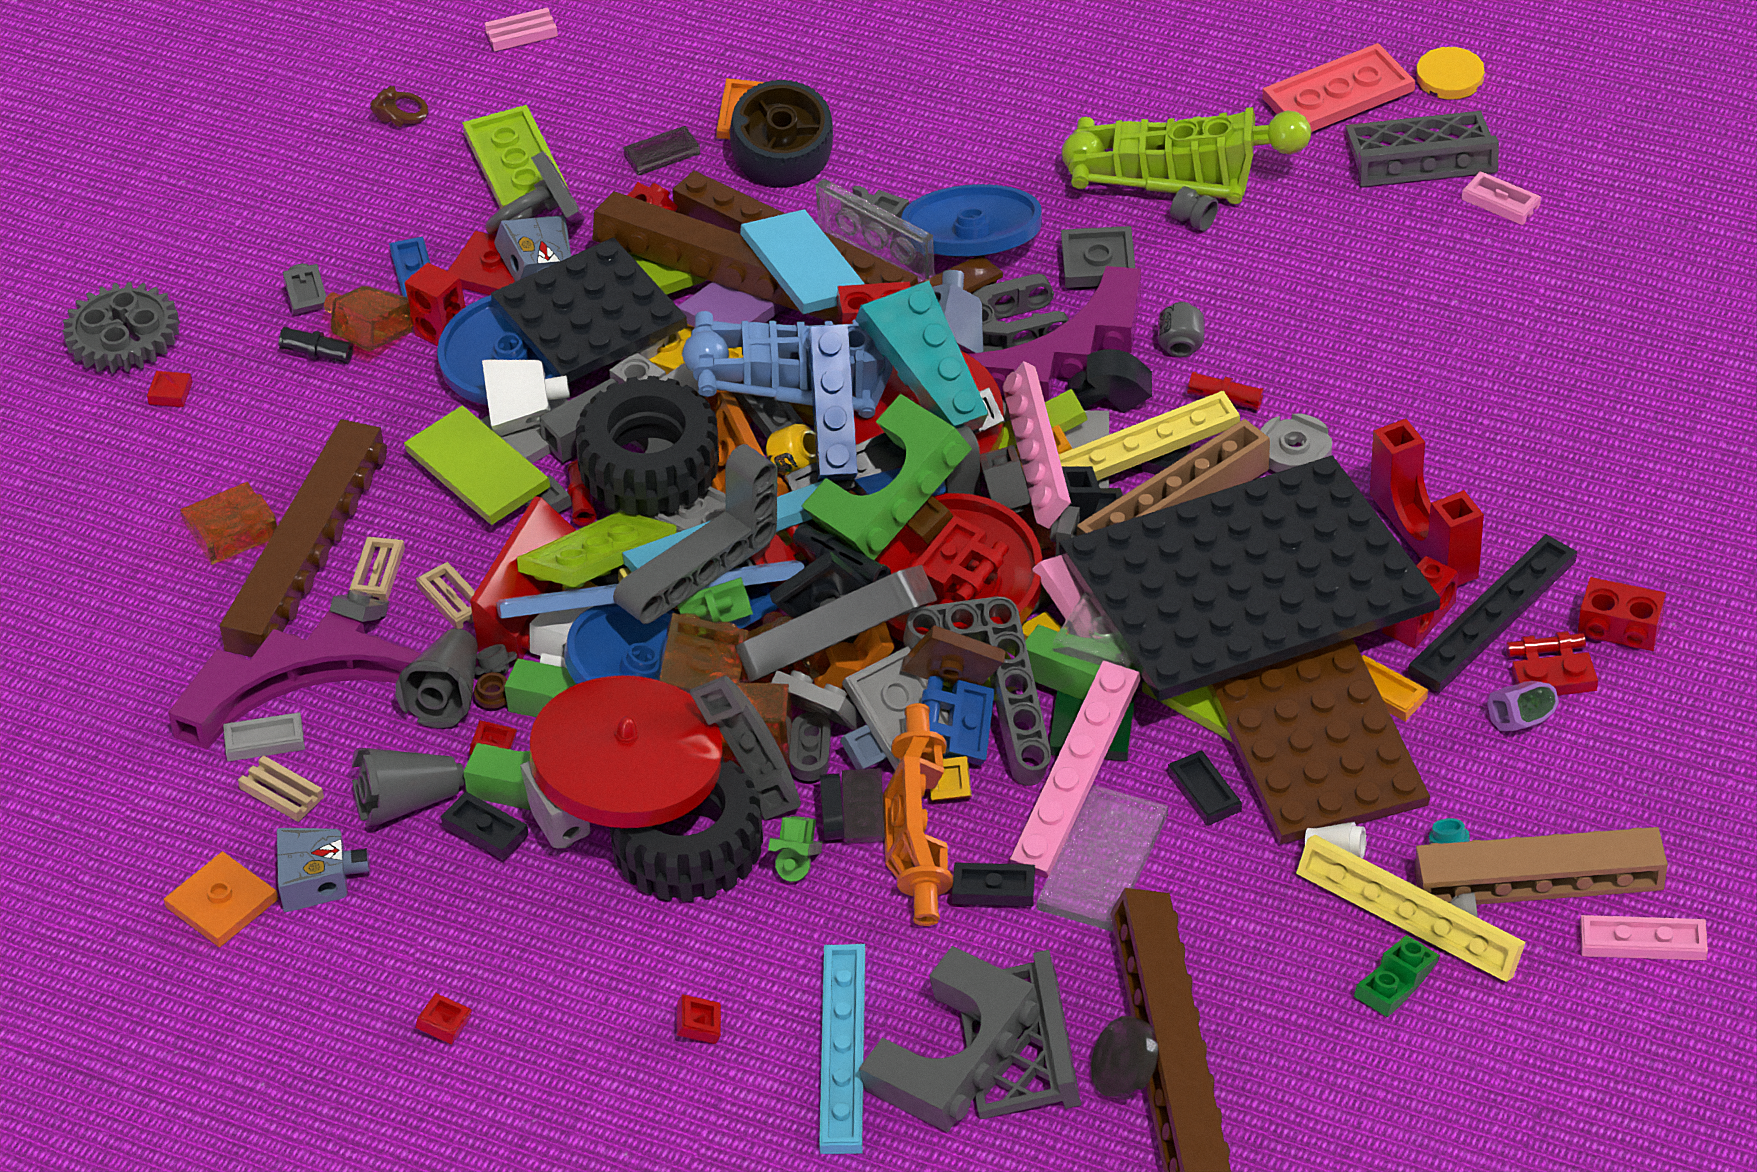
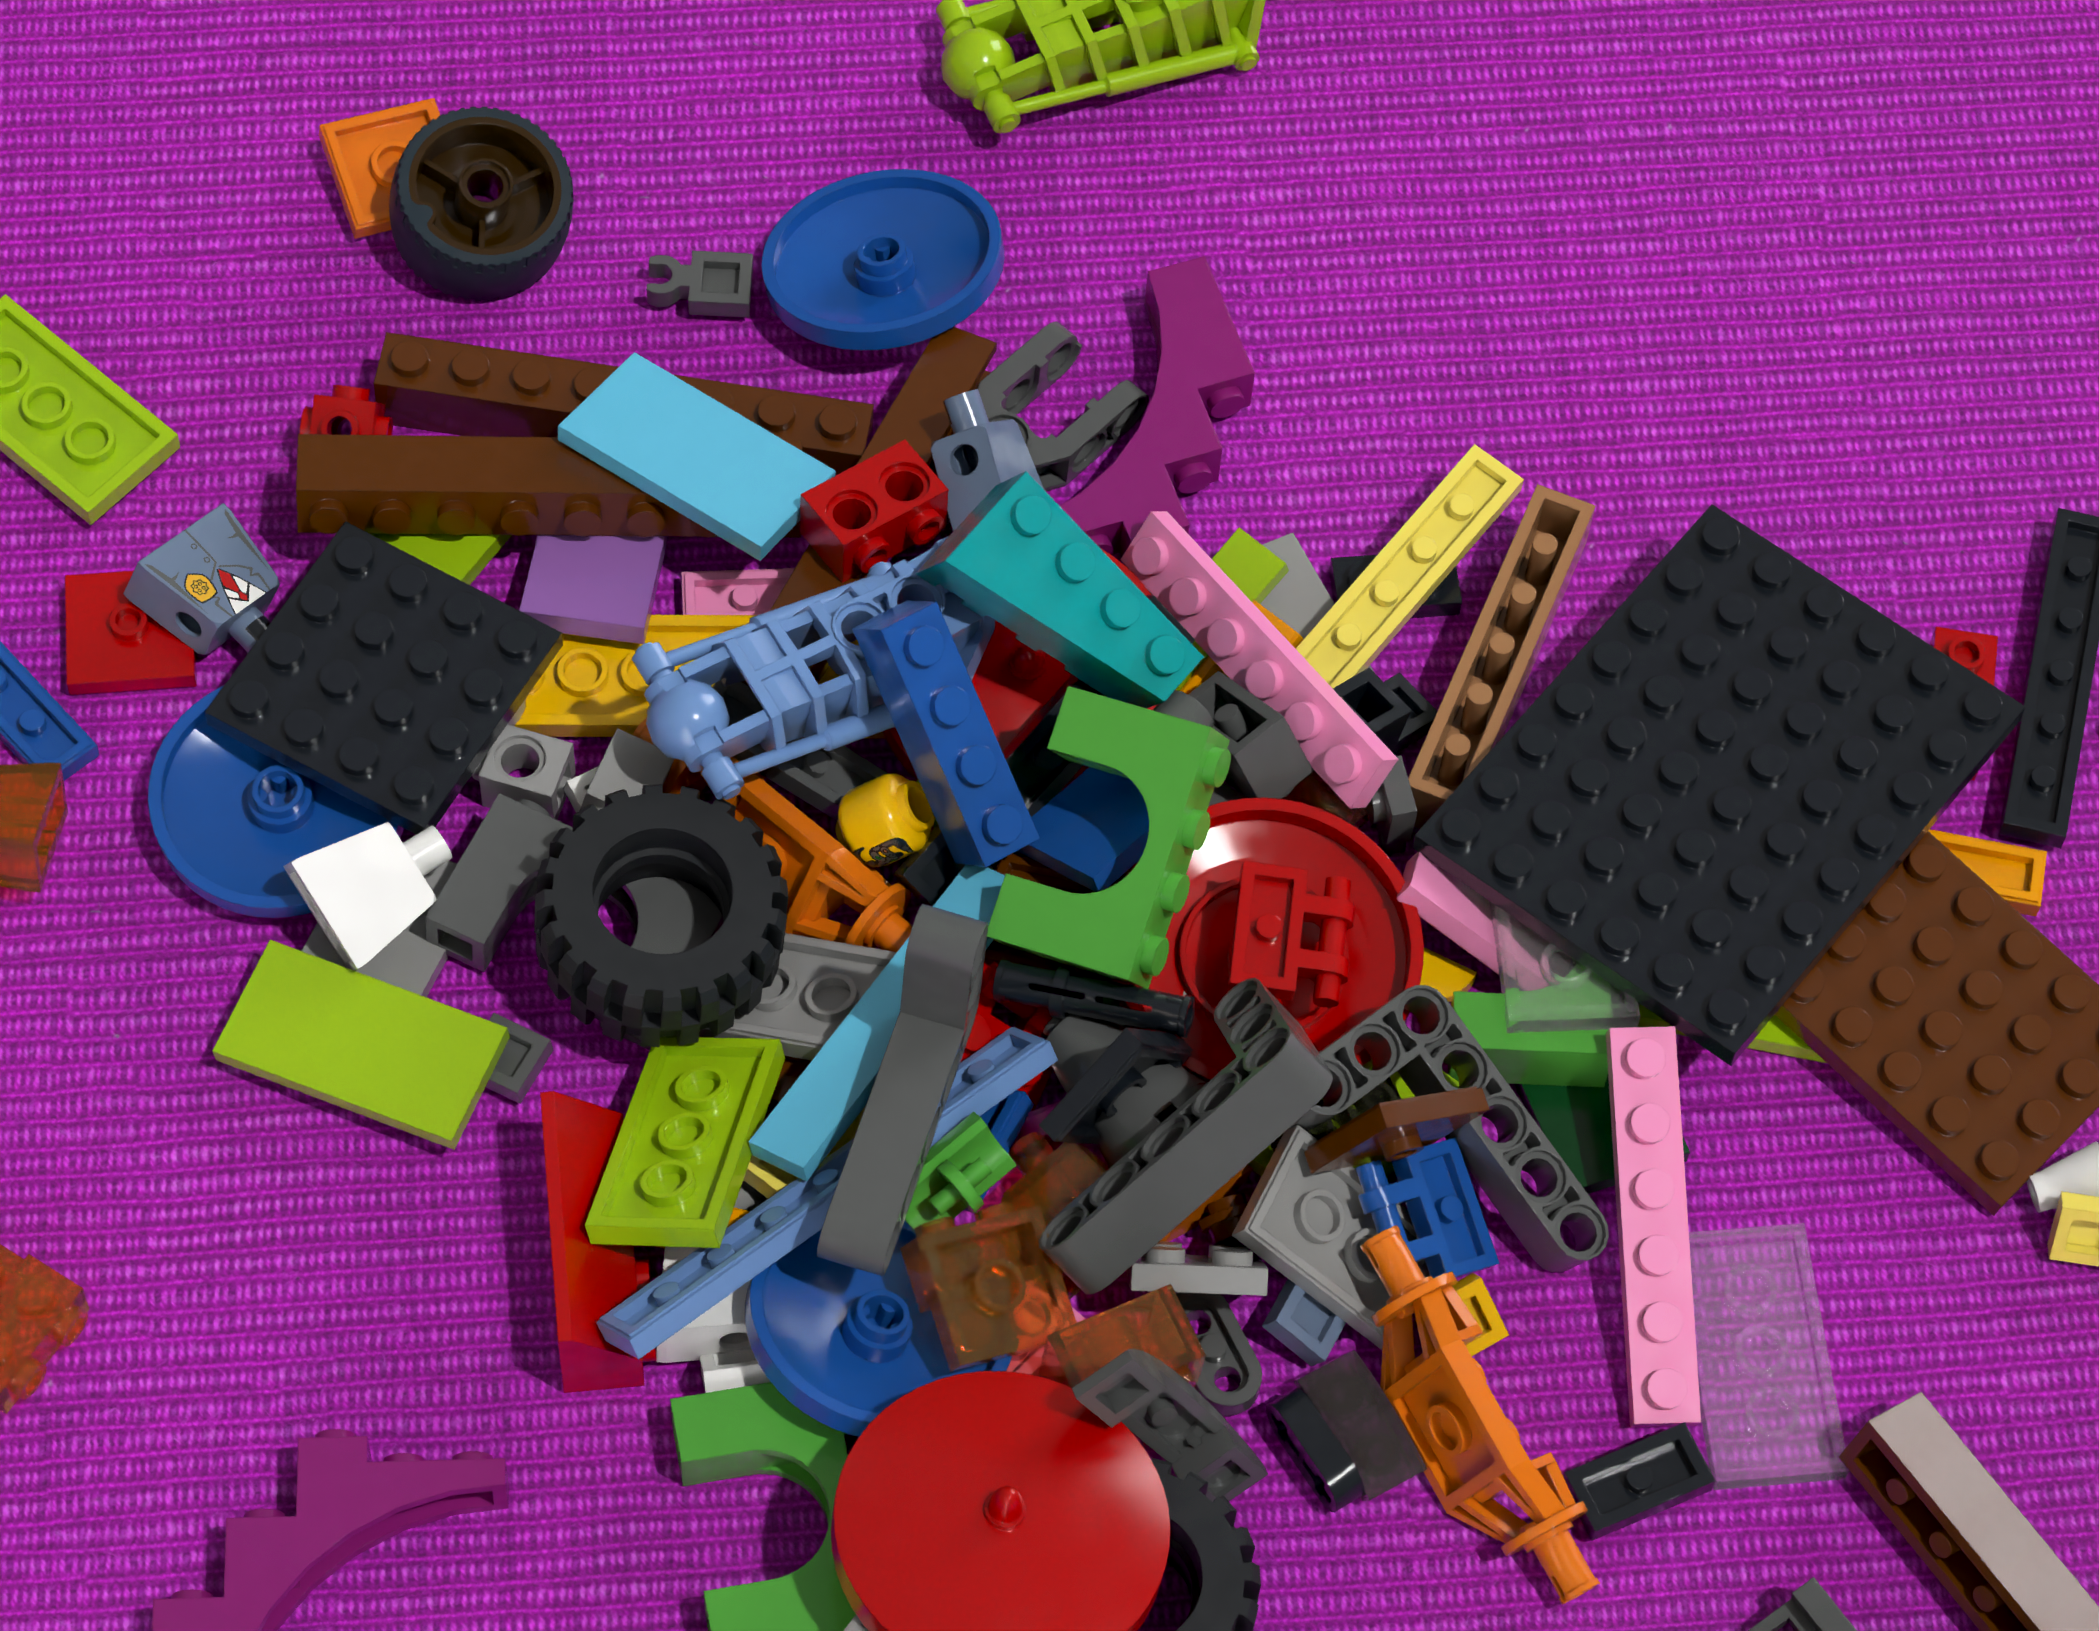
camera: 35 degrees left, 15 degrees up
reddish brown brick [219,419,387,657] -> none
dark grey plate [329,590,390,622] -> none
tan tile [349,537,405,600] -> none
dark grey cone [395,628,478,728] -> none
red brick [404,262,466,346] -> none
tan tile [416,562,475,629] -> none
red tile [469,720,517,755] -> none
reddish brown plate [474,672,507,709] -> none
dark grey plate [475,644,517,675] -> none
dark grey tile [485,151,585,235] -> none
red pin [567,460,596,526] -> none
clear smoke tile [623,126,700,176] -> none
bright green hips [768,816,823,882] -> none
clear tile [815,178,935,283] -> none
reddish brown plate [905,495,953,544] -> none
dark grey plate [1061,226,1136,288] -> none
black brick [1068,349,1152,413] -> none
dark grey head [1158,302,1205,357] -> none
black tile [1168,750,1242,826] -> none
dark grey wheel [1170,186,1219,231] -> none
red pin [1187,371,1264,411] -> none
light grey plate [1260,414,1332,472] -> none
red arch [1370,418,1484,586] -> none

